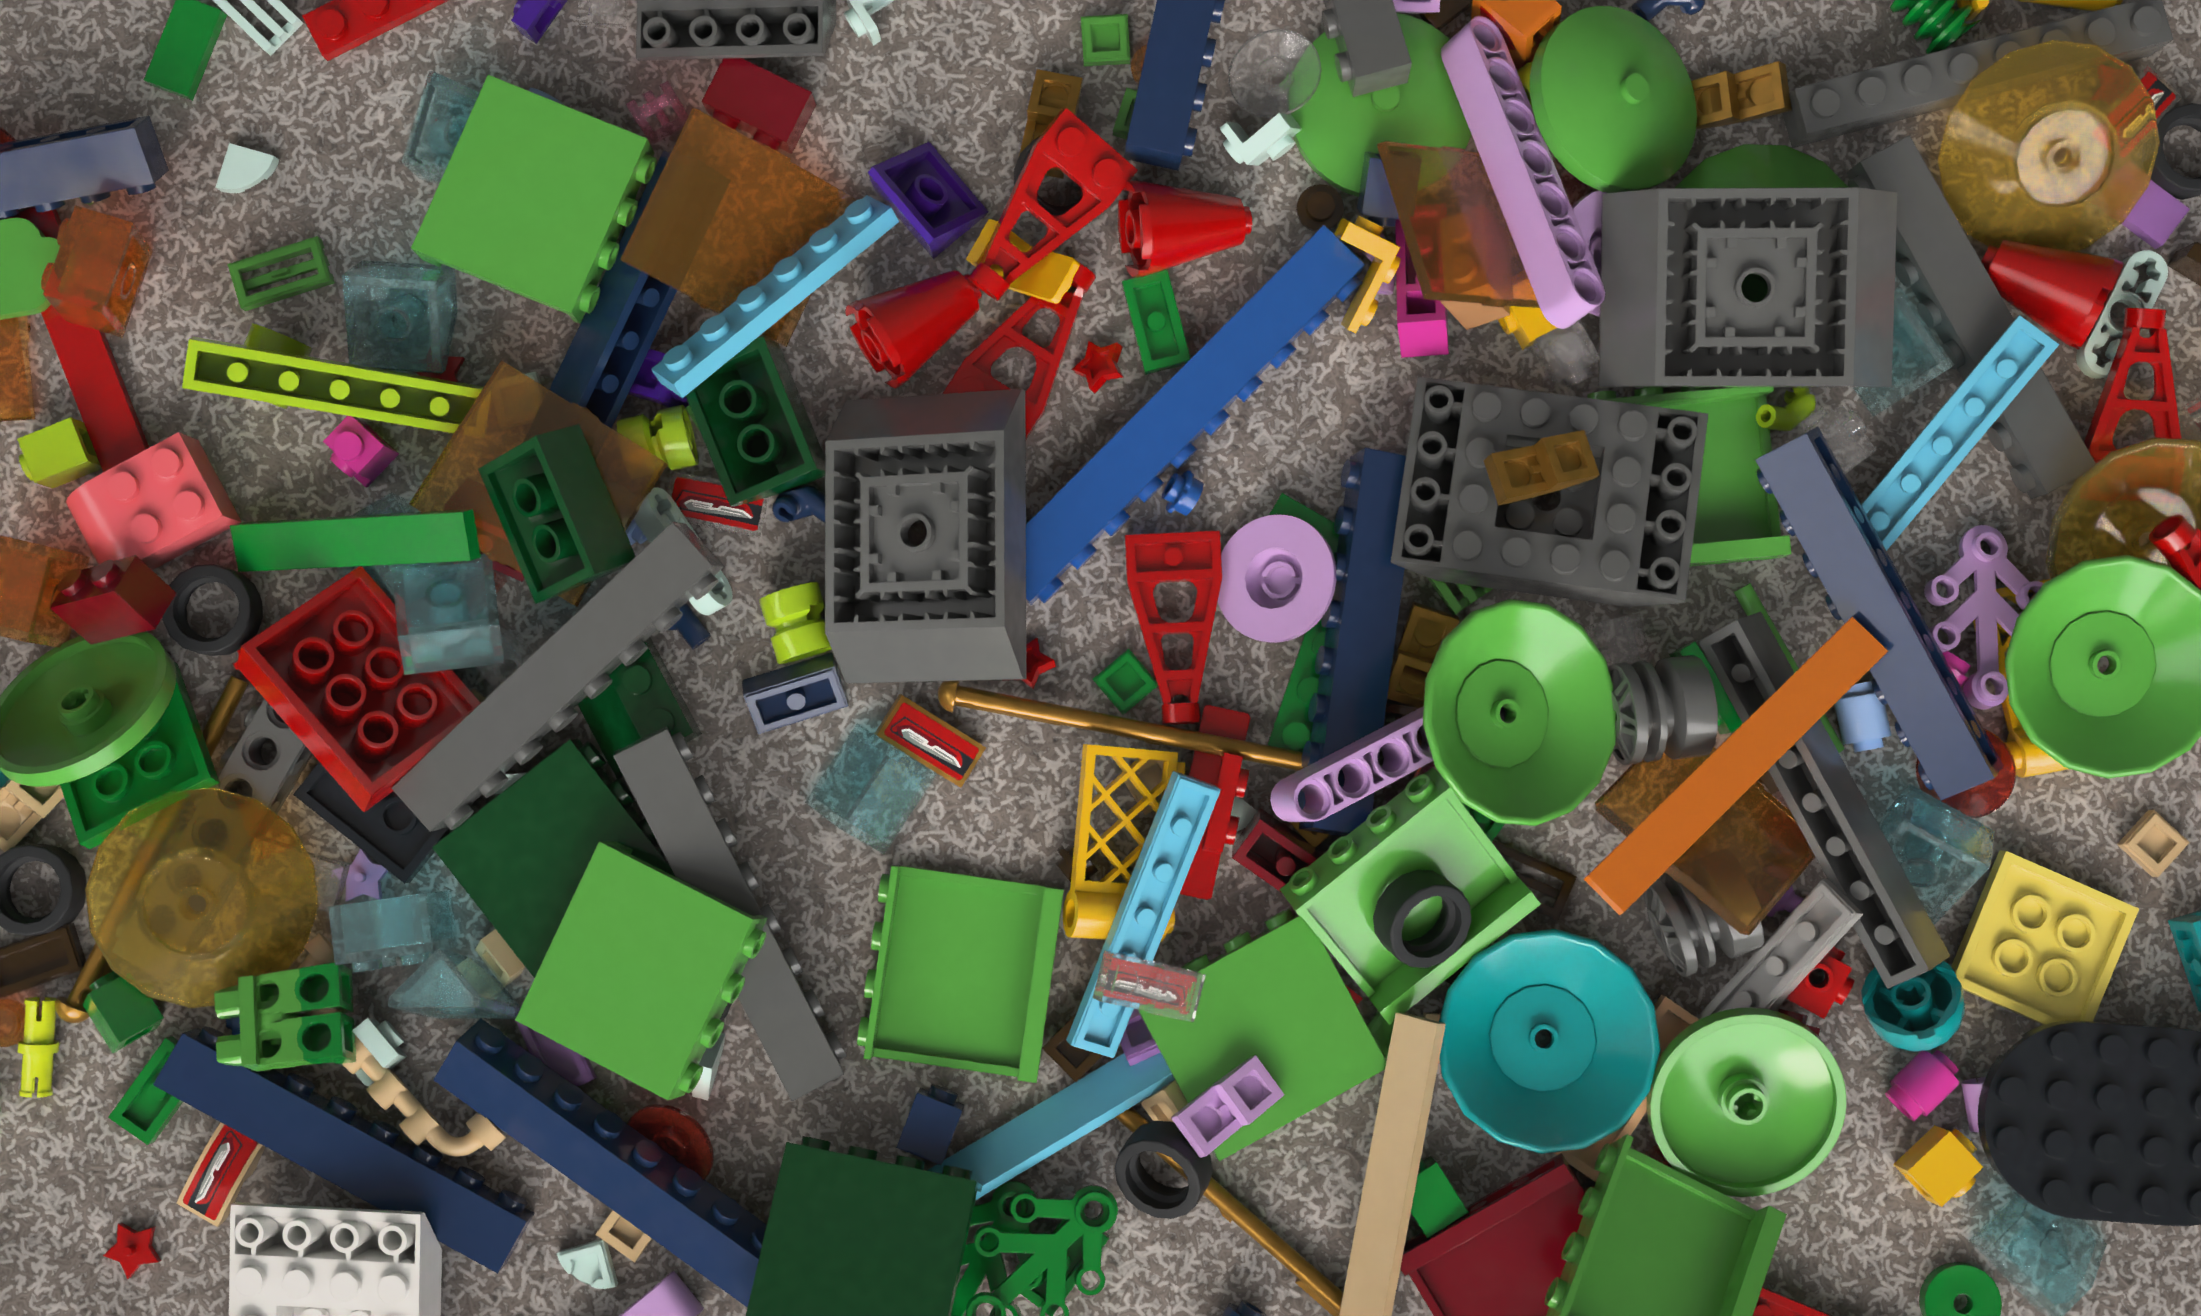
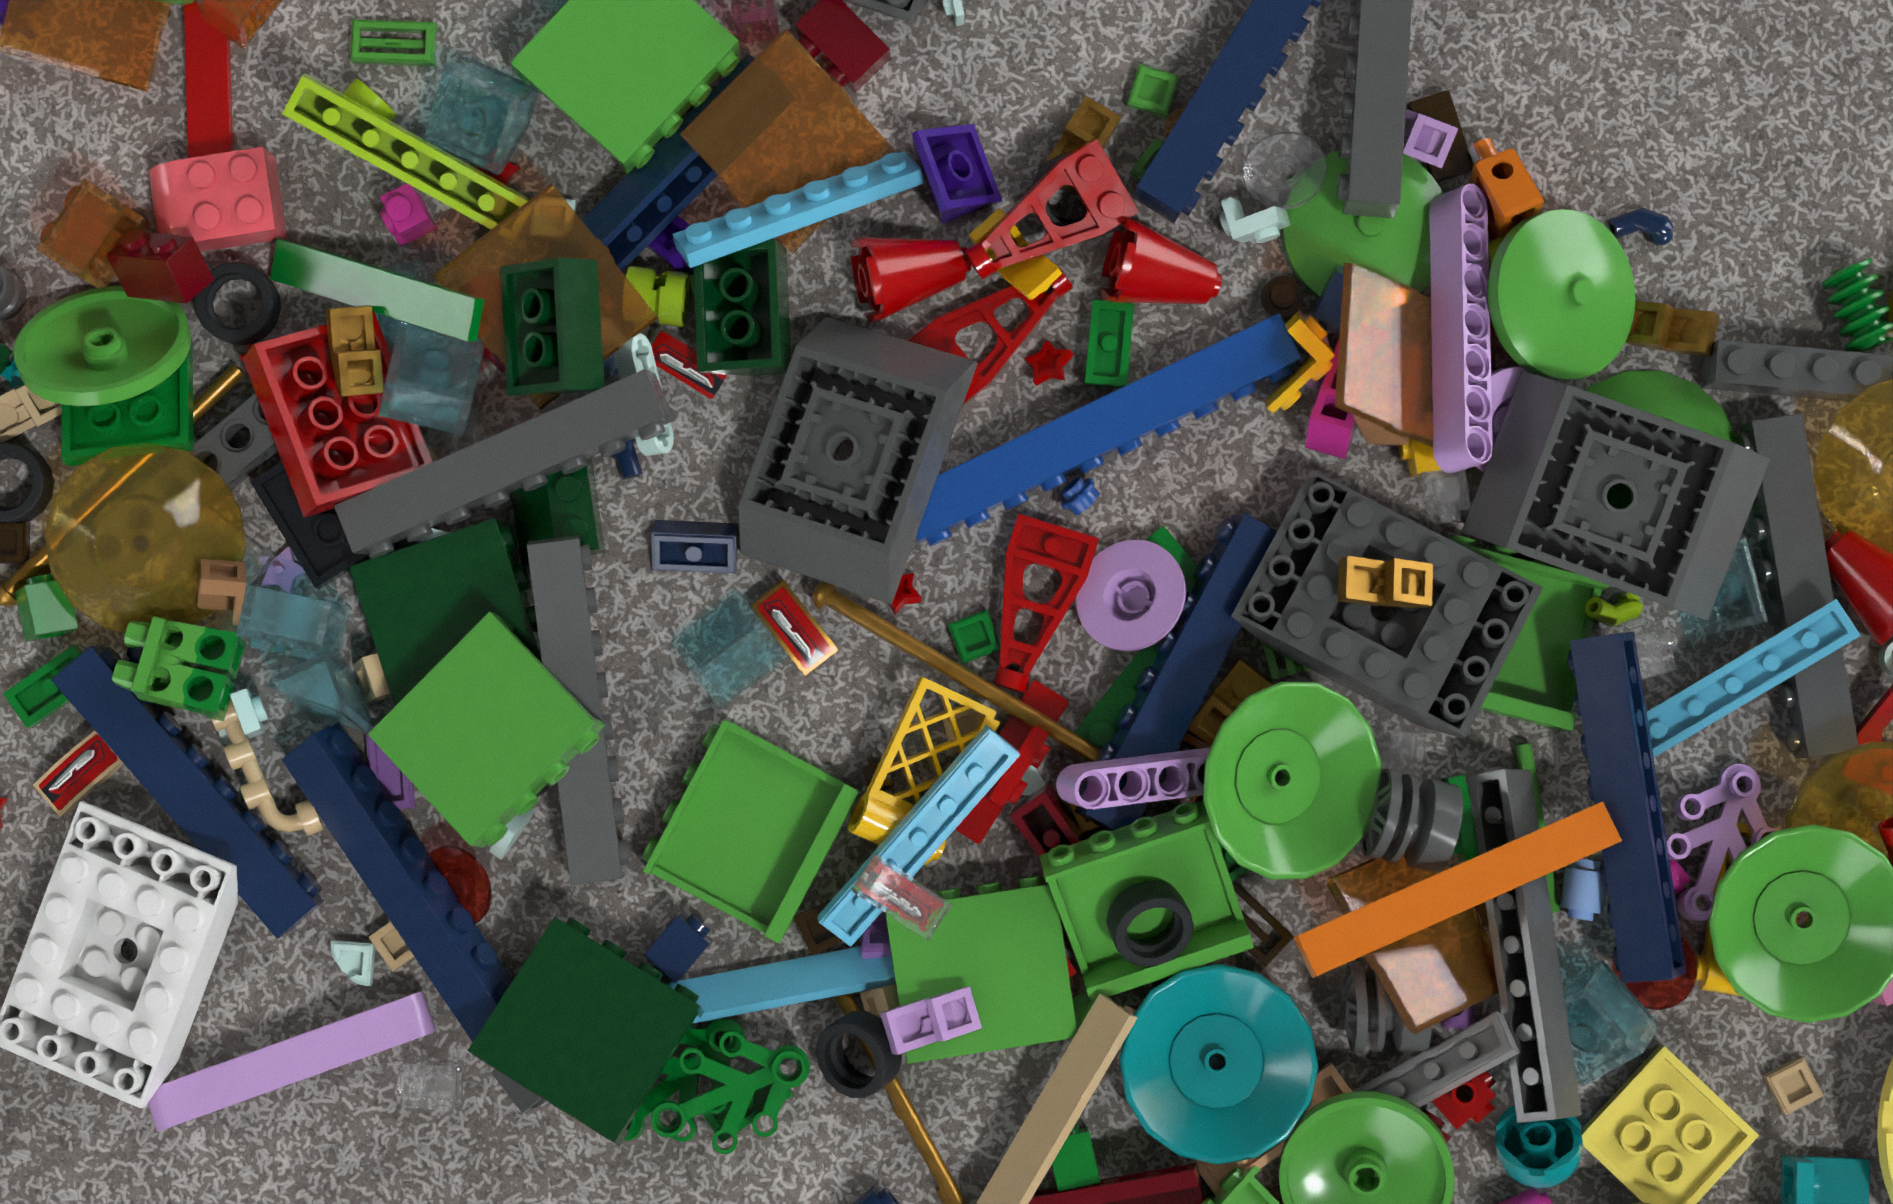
camera: 25 degrees right, 0 degrees up
lime brick [17,417,102,488] -> none
lime wheel [759,582,832,664] -> none
dark blue arm [772,486,825,523] -> none
none -> medium nougat panel [197,559,246,626]
none -> pearl gold slope [325,305,384,396]

